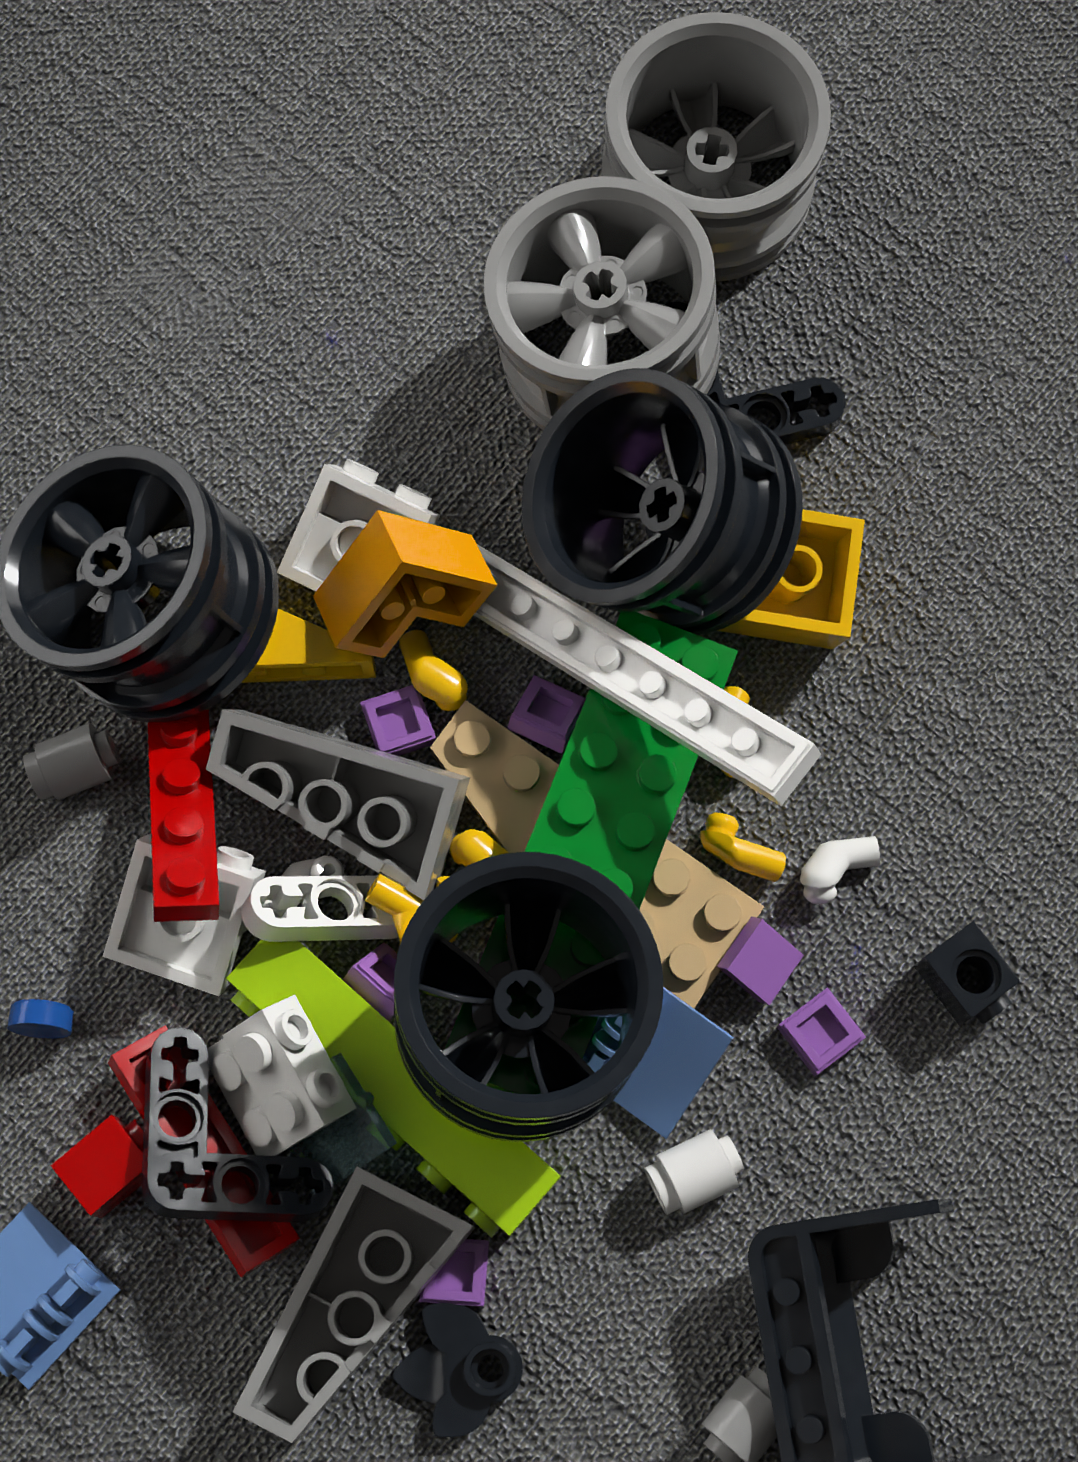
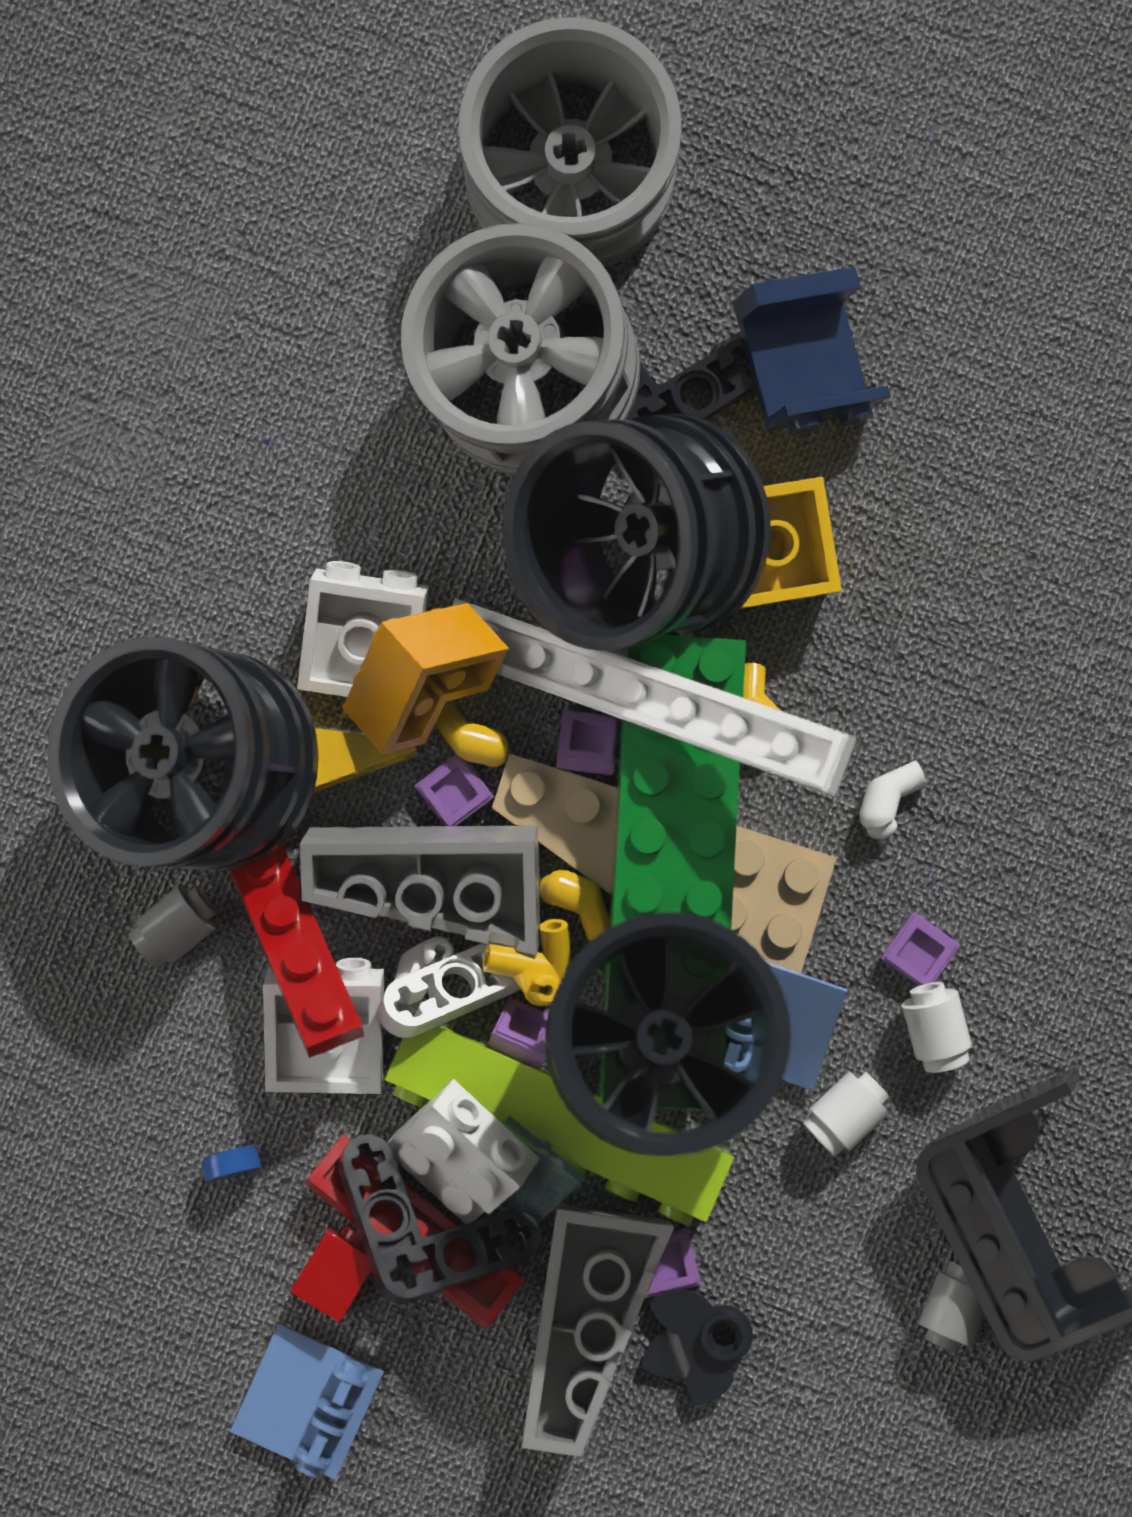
camera: 15 degrees left, 10 degrees up
yellow arm [700,812,786,882] -> none
medium lavender tile [717,916,804,1006] -> none
black brick [914,920,1020,1026] -> none
none -> dark blue panel [732,266,891,435]
none -> white brick [902,982,972,1073]

